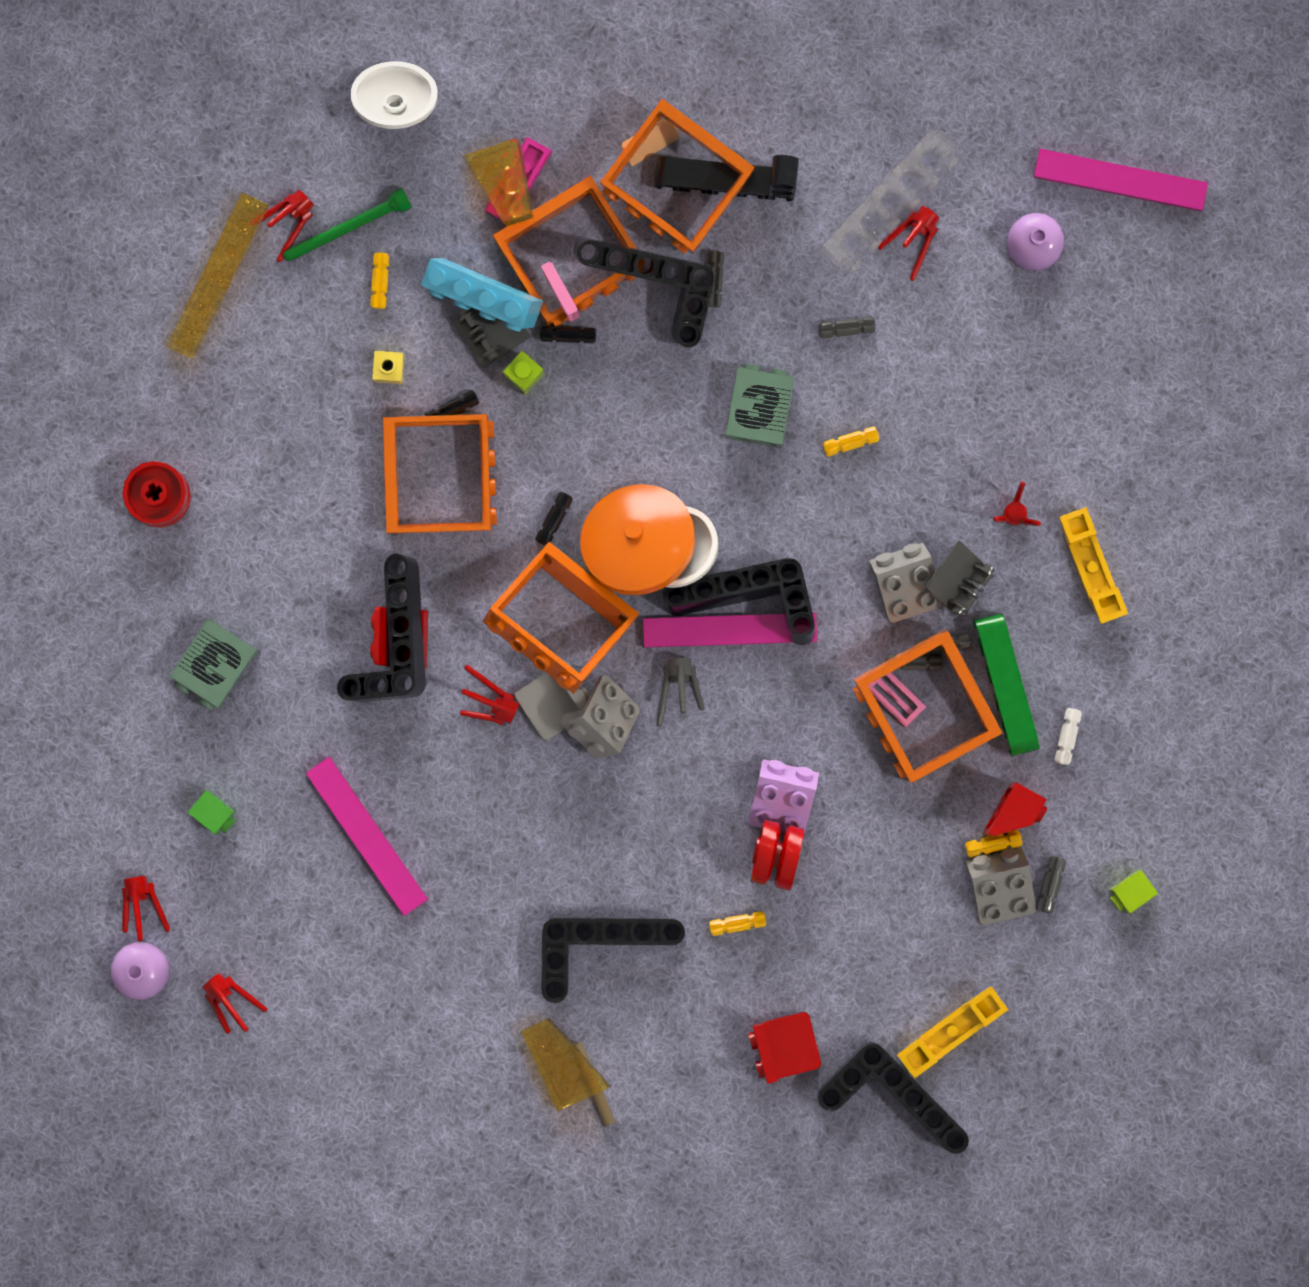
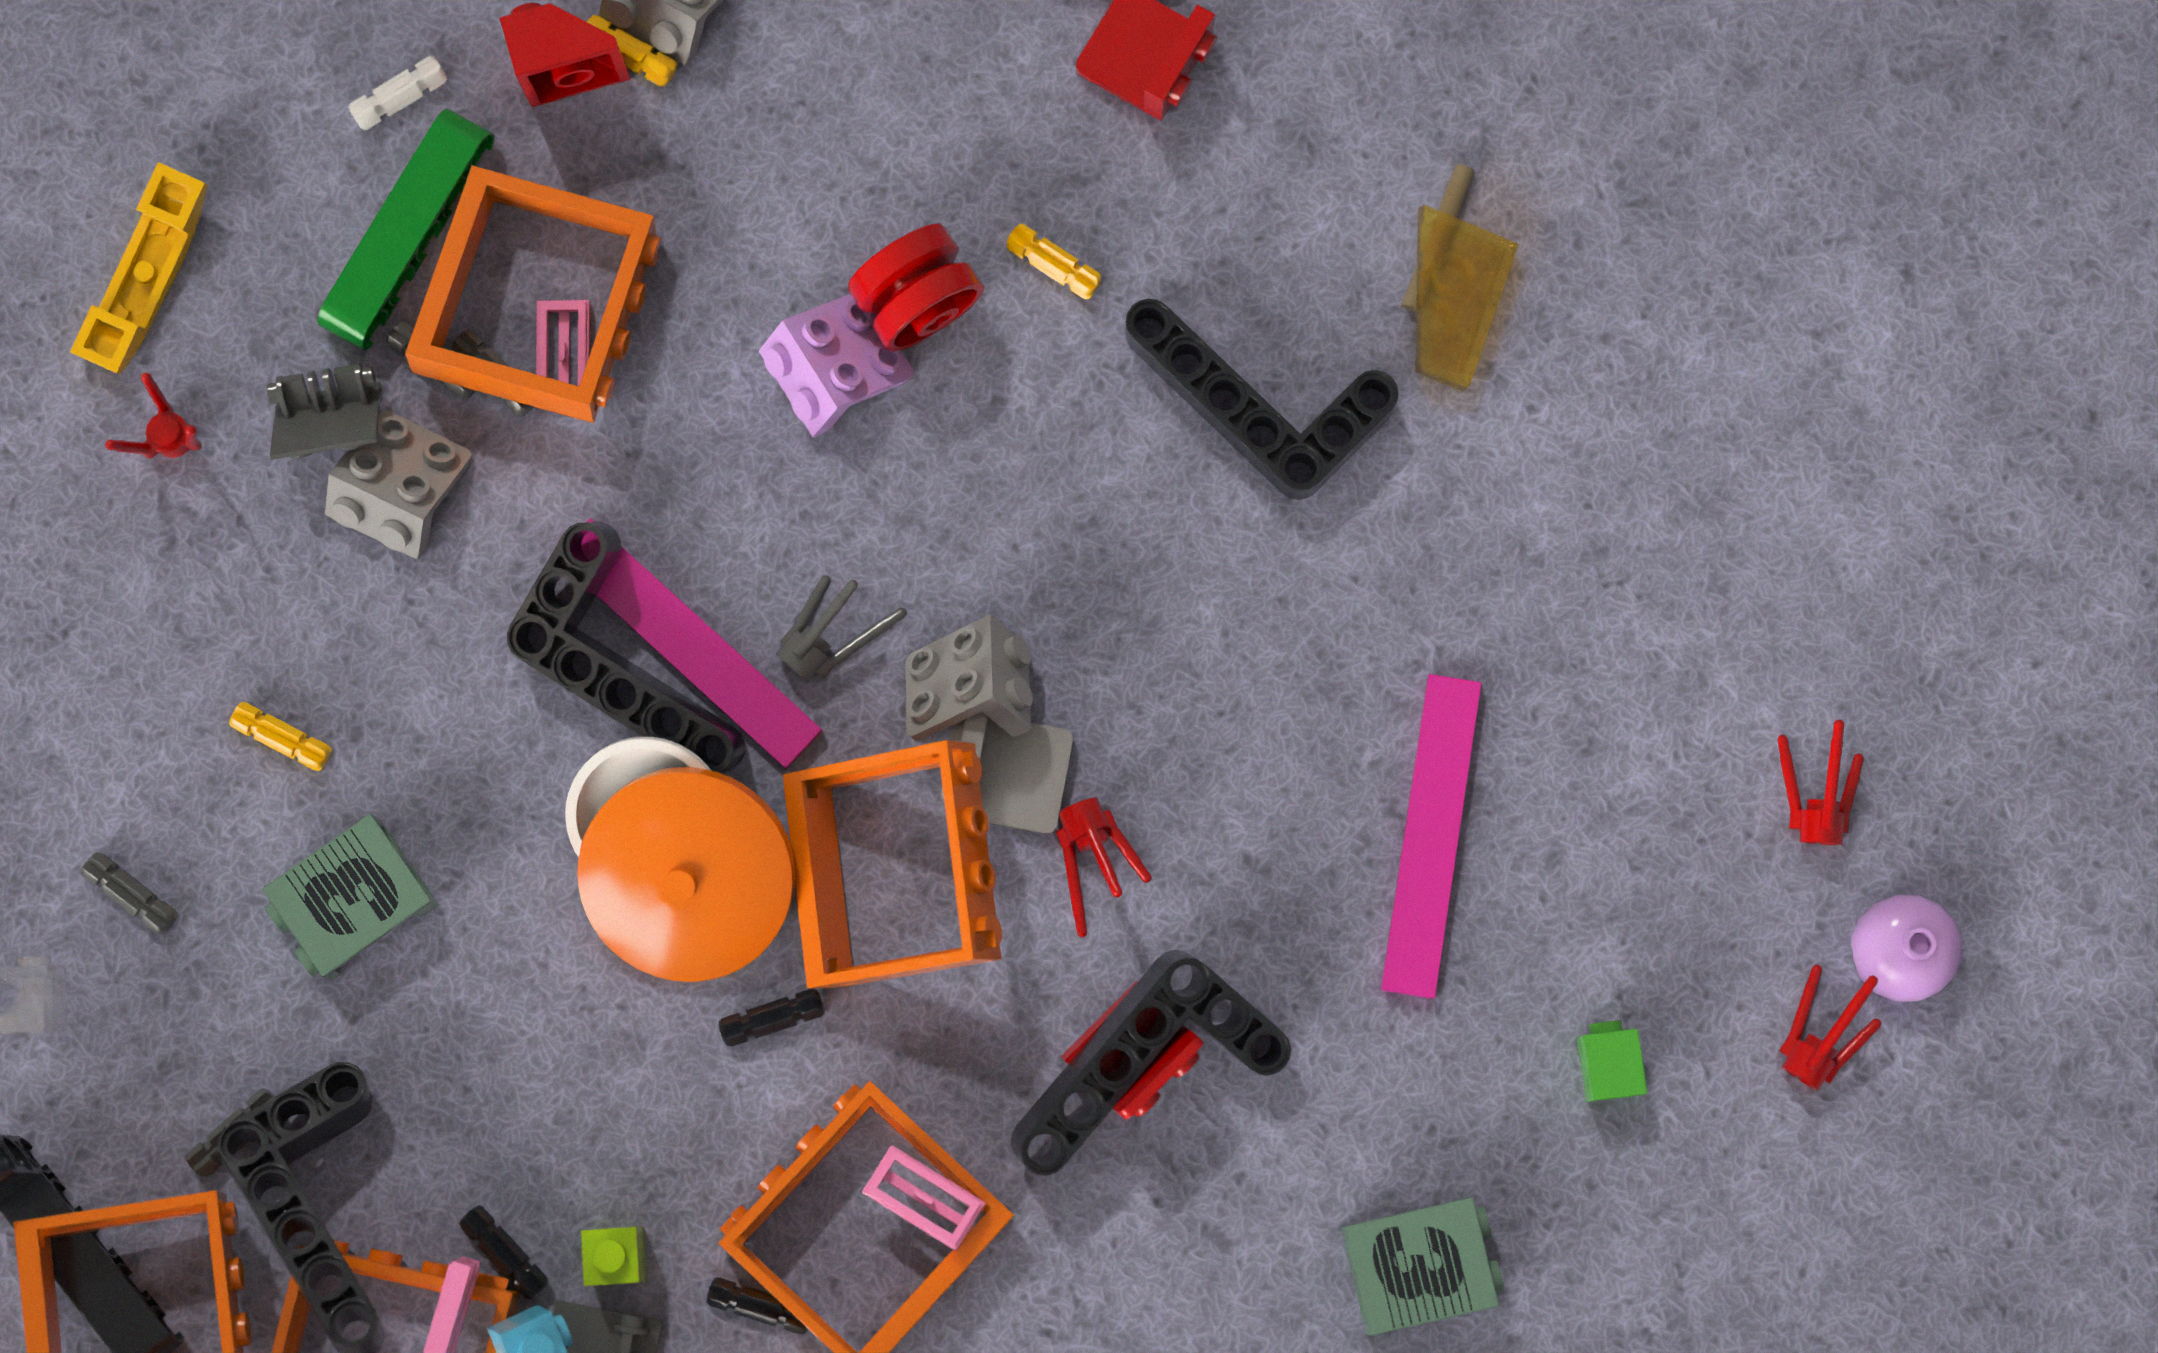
camera: 135 degrees left, 5 degrees down
none -> bright pink tile [862,1145,985,1252]

